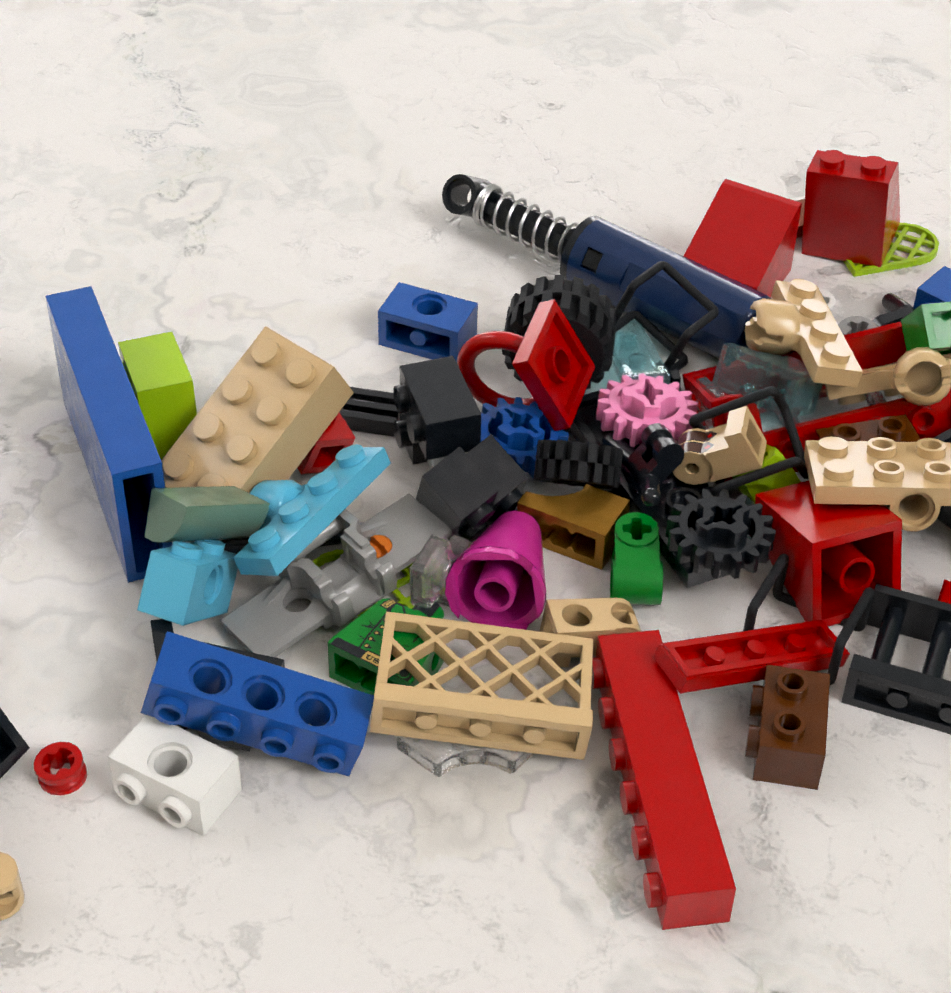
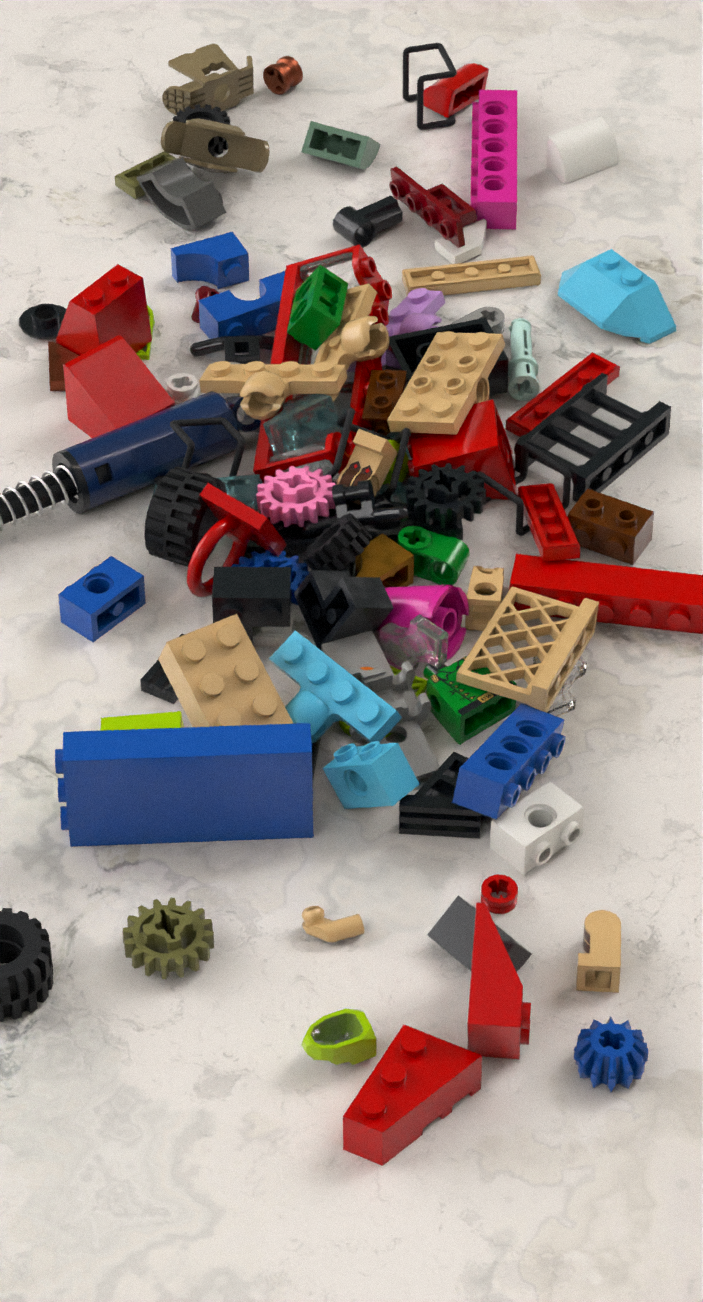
camera: 70 degrees left, 0 degrees up
sand green brick [145,486,270,542] -> none

